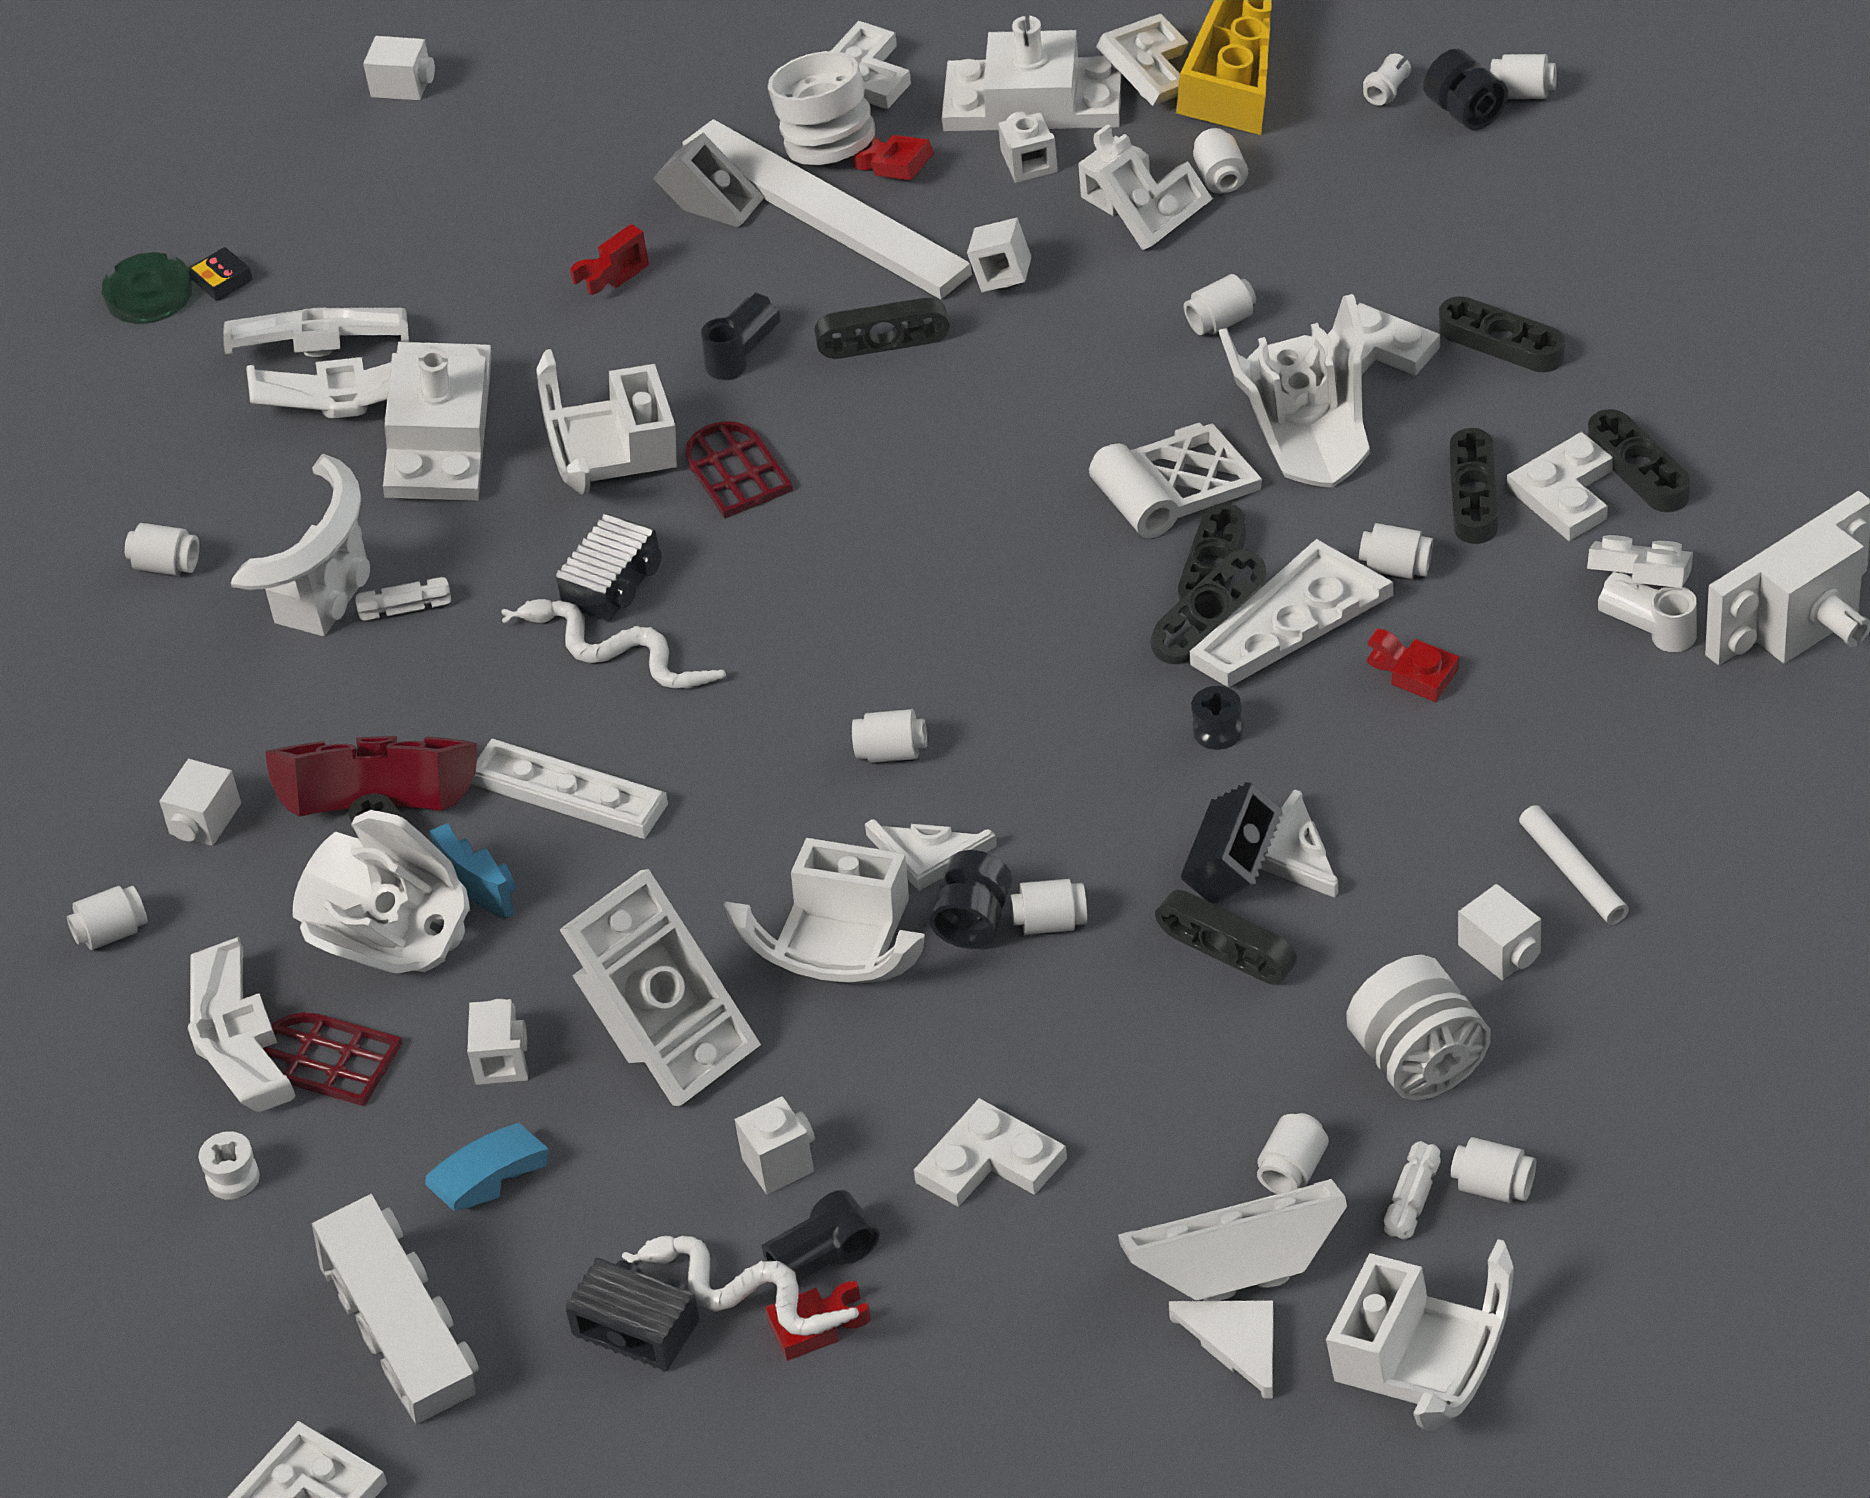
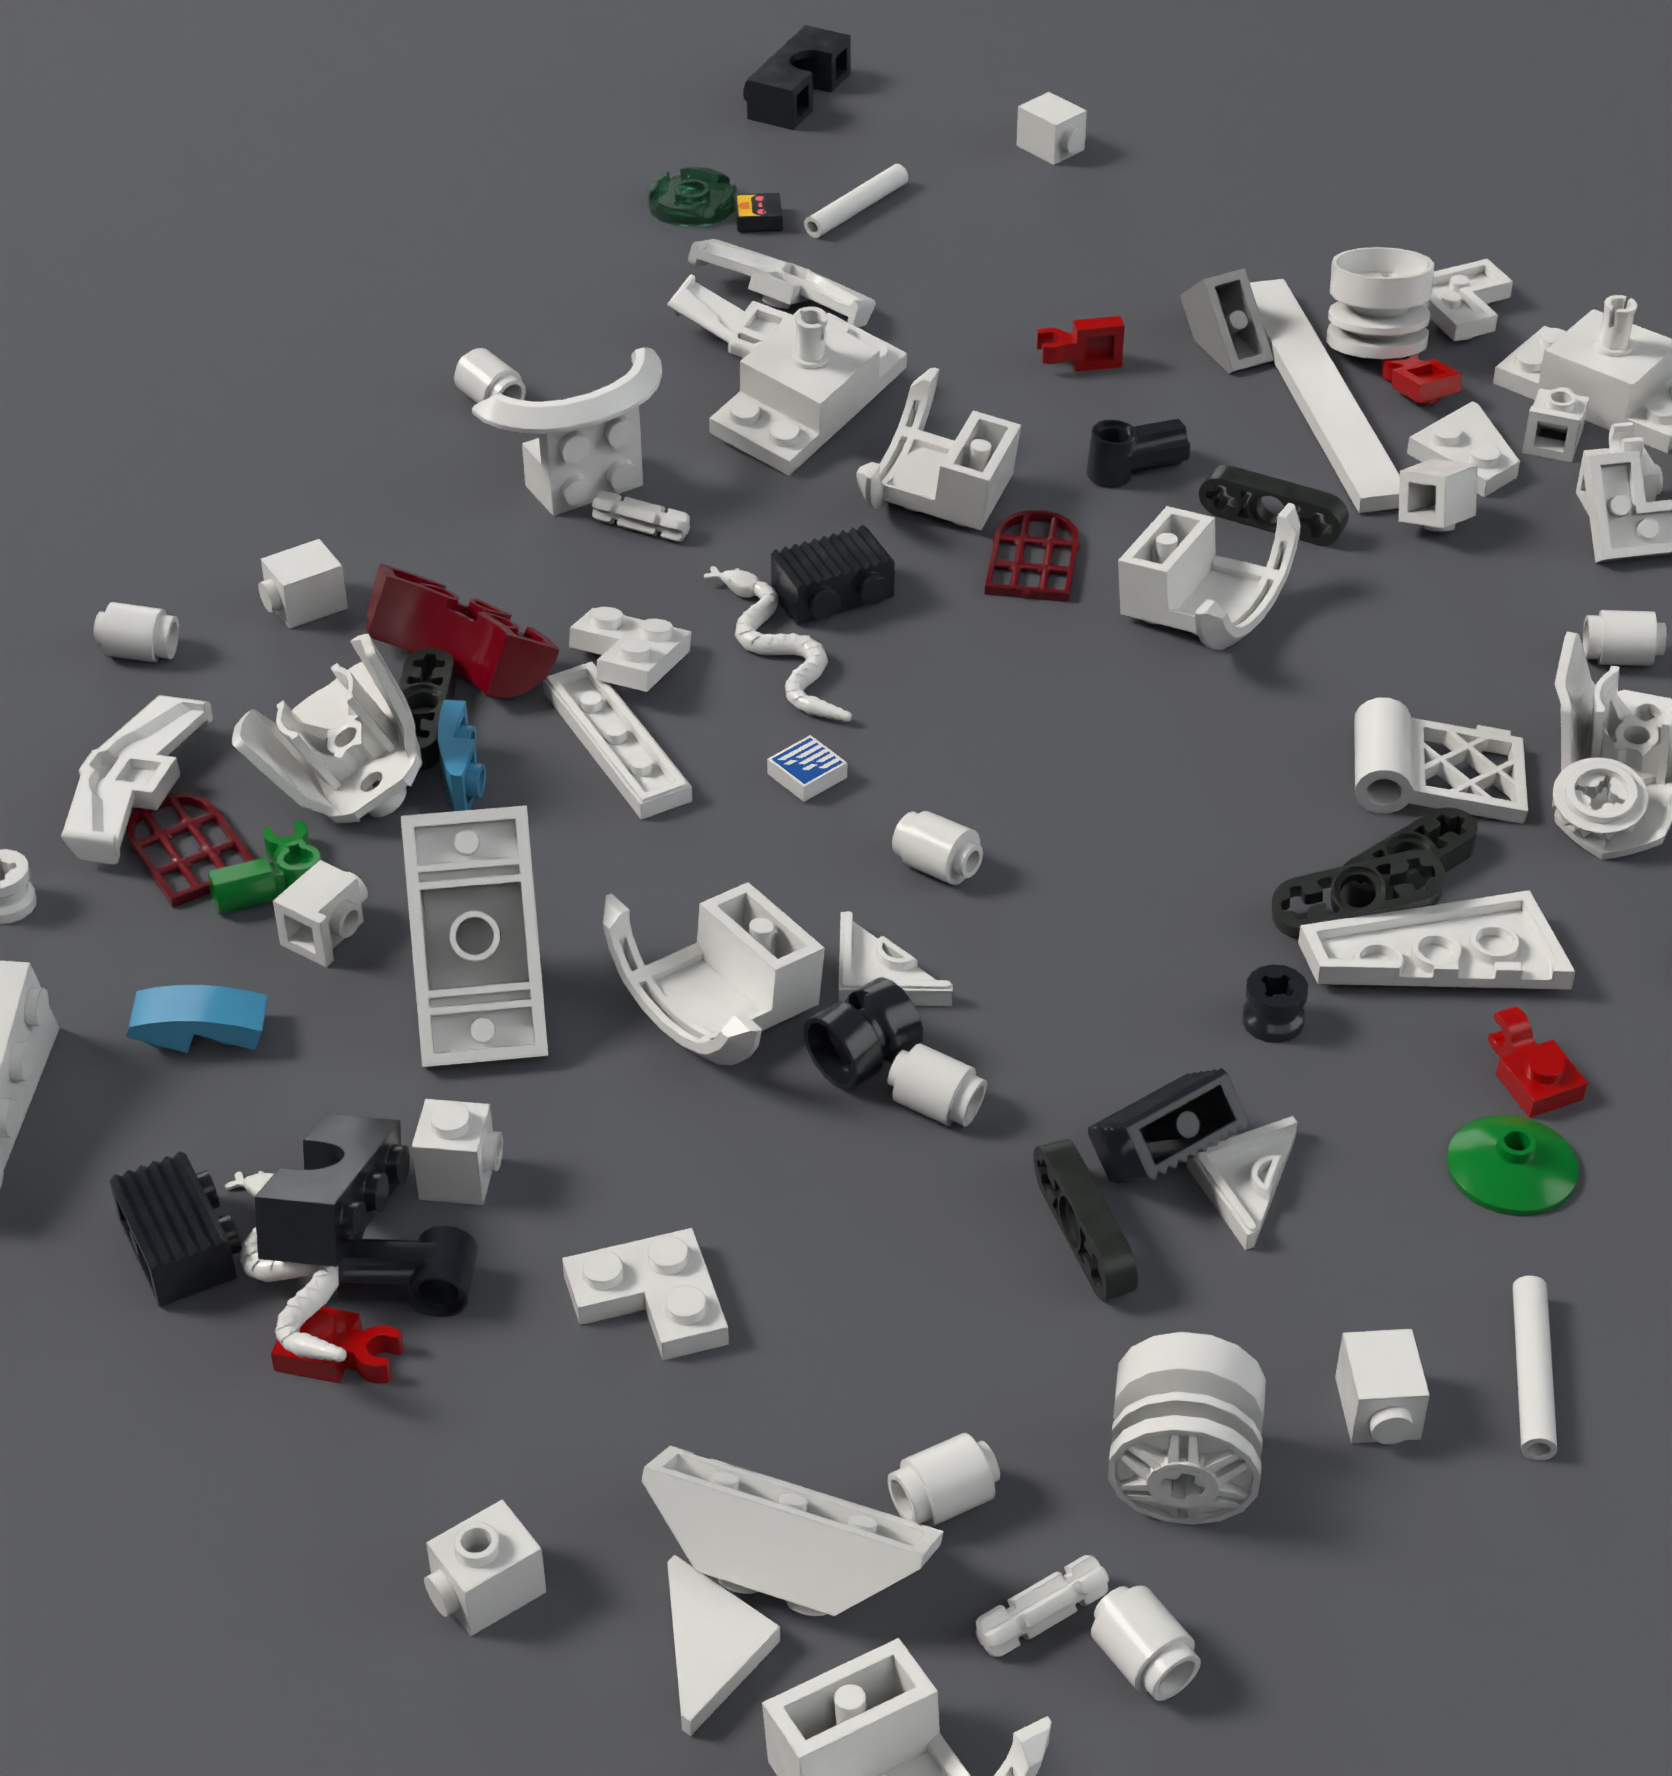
camera: 30 degrees right, 5 degrees down
white brick [1359,523,1433,579] -> none
none -> green bar [208,820,321,915]
none -> black arch [255,1113,410,1267]
none -> white brick [424,1499,546,1636]
none -> white plate [569,607,691,692]
none -> black arch [743,25,851,130]
none -> white tile [767,735,847,802]
none -> white piece [804,164,908,238]
none -> white piece [1118,503,1301,650]
none -> white wing [1407,401,1520,497]
none -> green dish [1447,1115,1579,1216]
none -> white gear [1552,757,1648,841]

